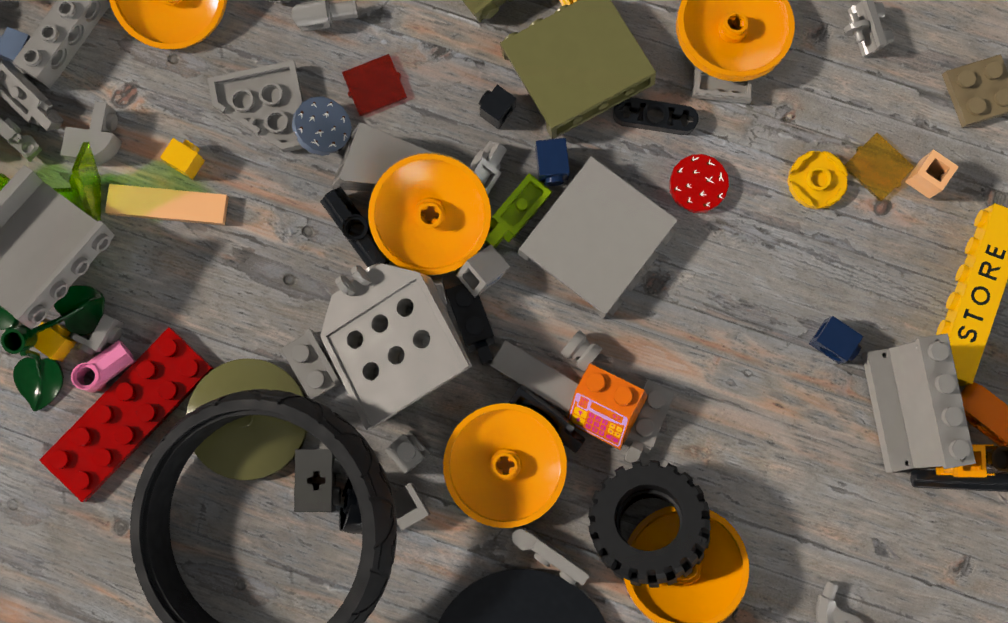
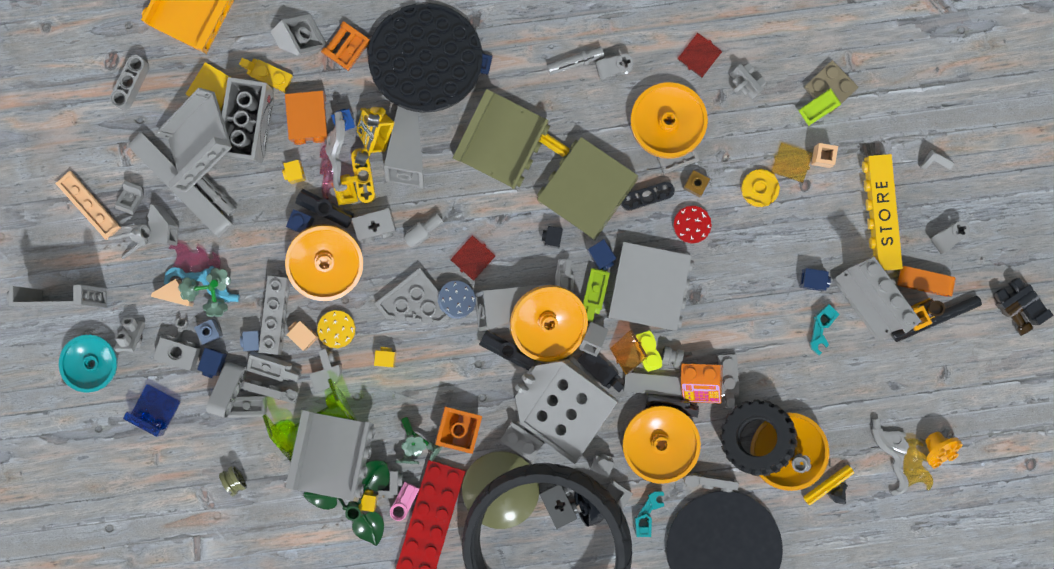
camera: 20 degrees left, 5 degrees up
light nougat tile [105,184,229,226] -> none
none -> light nougat brick [287,321,319,351]
none -> yellow tile [317,310,356,349]
none -> sand green plant [395,417,442,464]
none -> orange slope [435,407,482,454]
none -> clear orange piece [610,330,648,375]
none -> neon yellow brick [634,331,662,372]
none -> teal piece [635,491,664,537]
none -> pearl gold plate [683,170,710,198]
none -> light grey plate [792,454,811,473]
none -> lime tile [798,88,842,126]
none -> teal piece [809,304,839,356]

